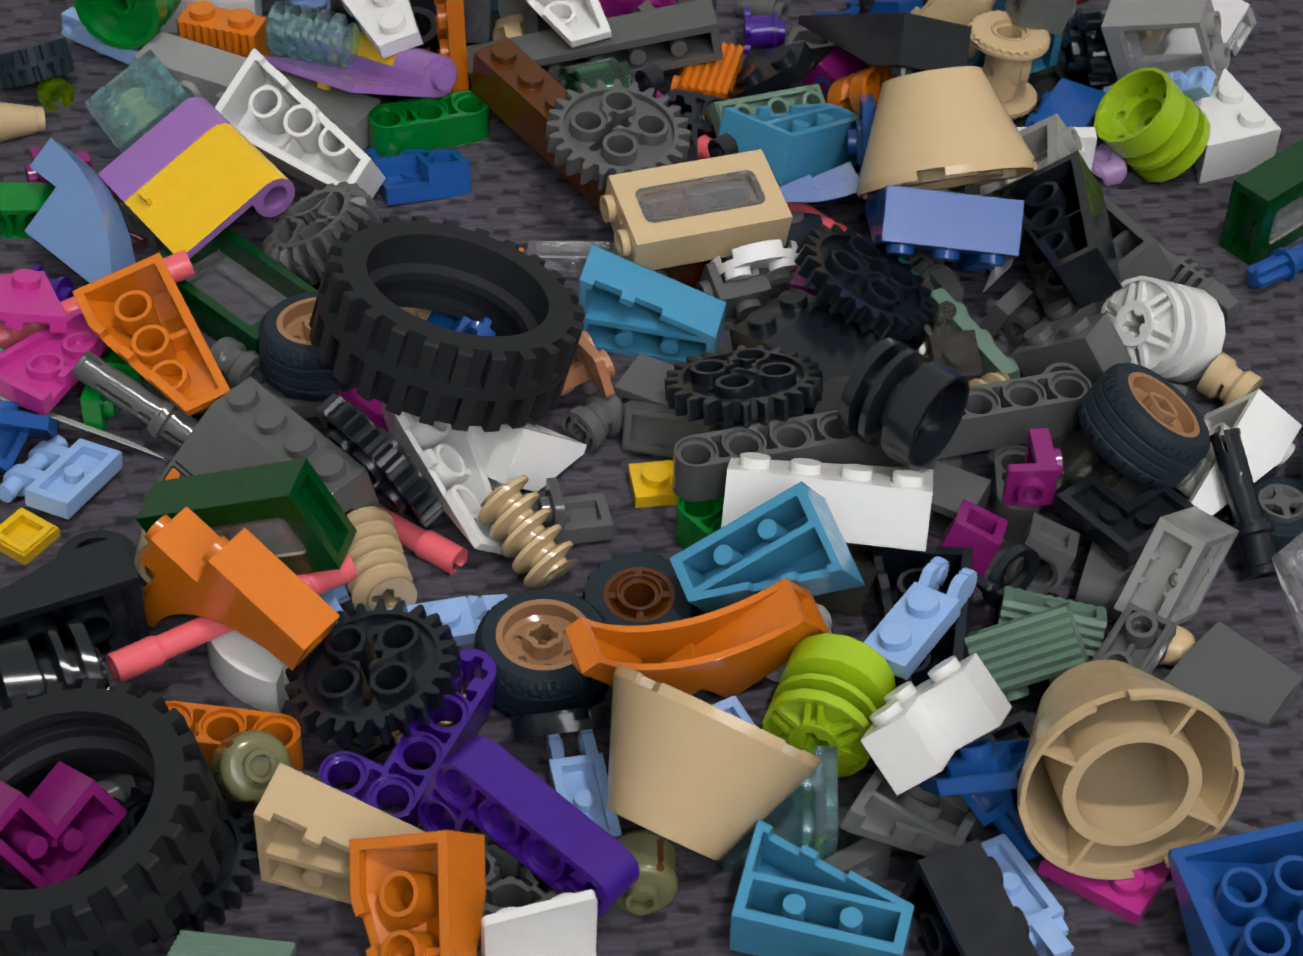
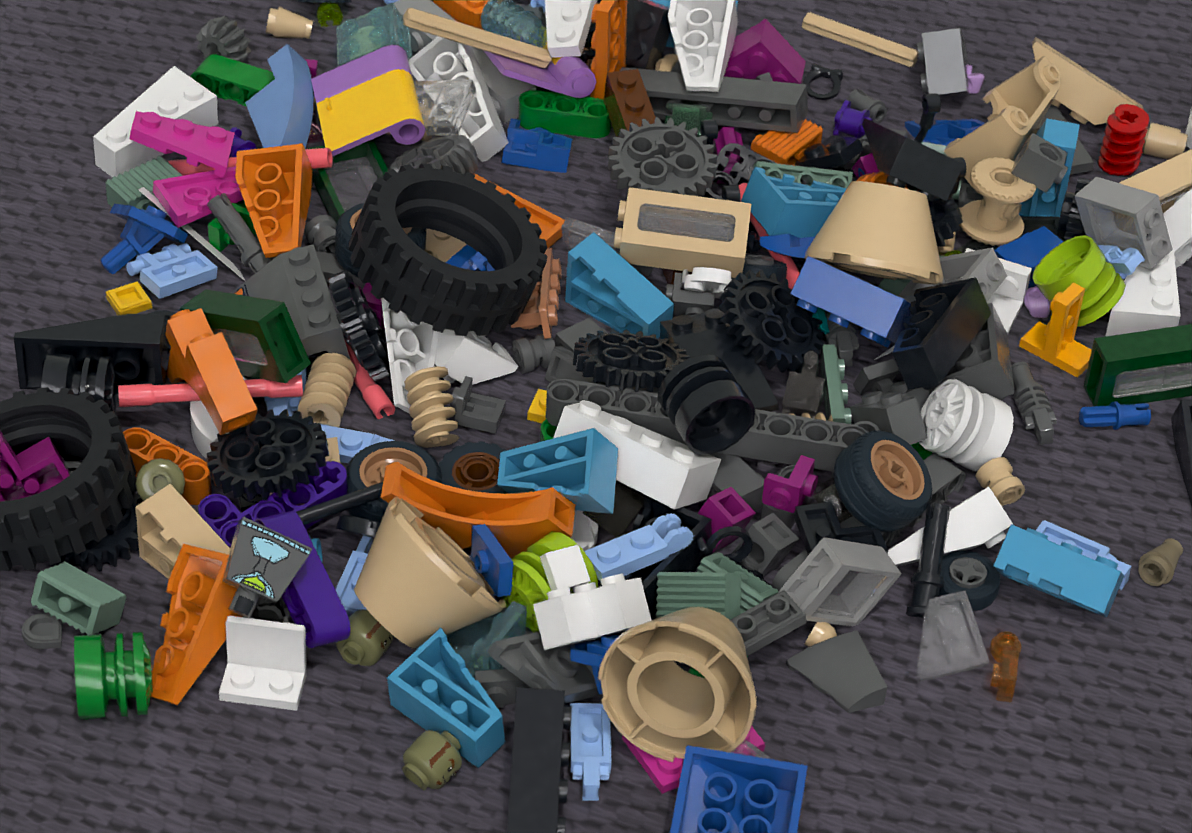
camera: 25 degrees right, 0 degrees up
none -> dark grey torso [222,517,312,618]
none -> black bar [296,482,383,525]
none -> tan axle [403,7,552,68]
none -> clear wing [414,80,476,136]
none -> blue plate [471,524,513,597]
none -> white tile [540,545,591,591]
none -> light orange bracket [1019,282,1092,378]

